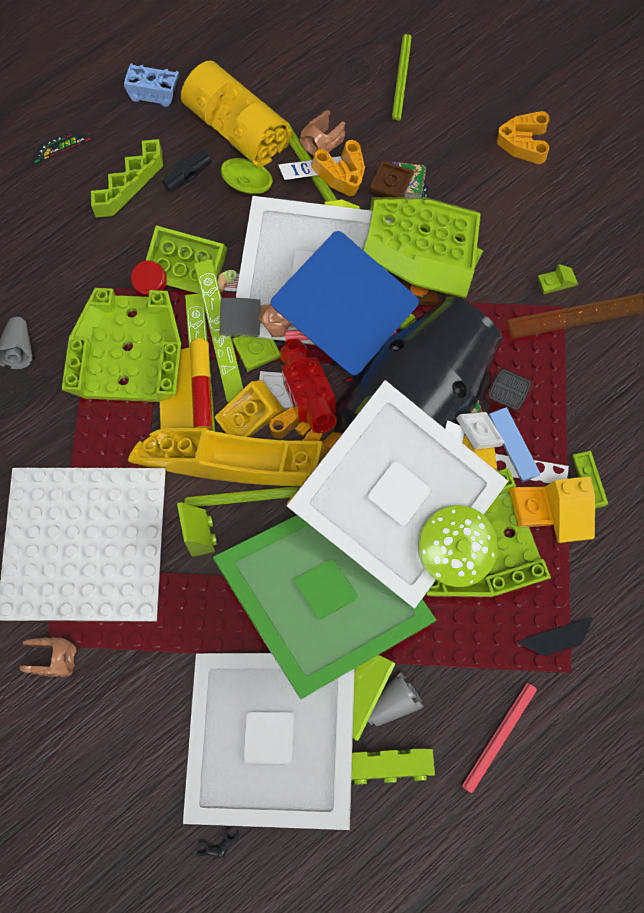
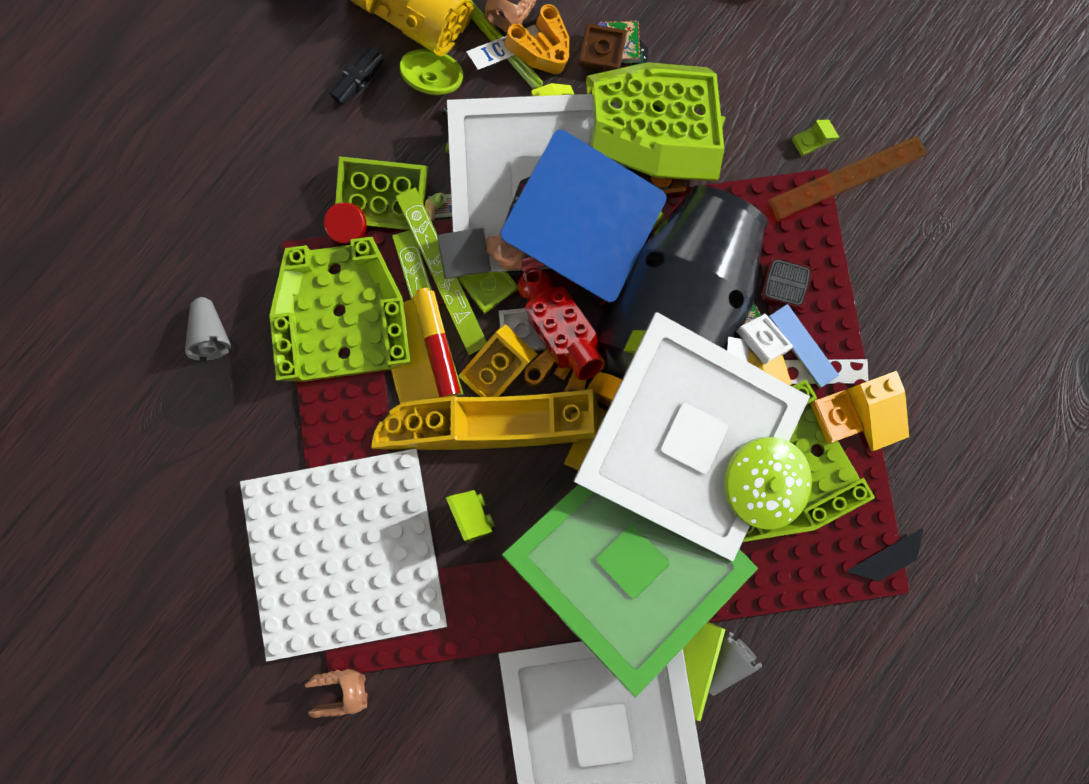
camera: 15 degrees left, 10 degrees up
black sticker [31,131,94,165] -> none
lime brick [91,139,163,218] -> none
lime axle [185,486,299,507] -> none
lime brick [351,749,435,785] -> none
coral axle [462,683,537,793] -> none
lime tile [571,451,608,509] -> none

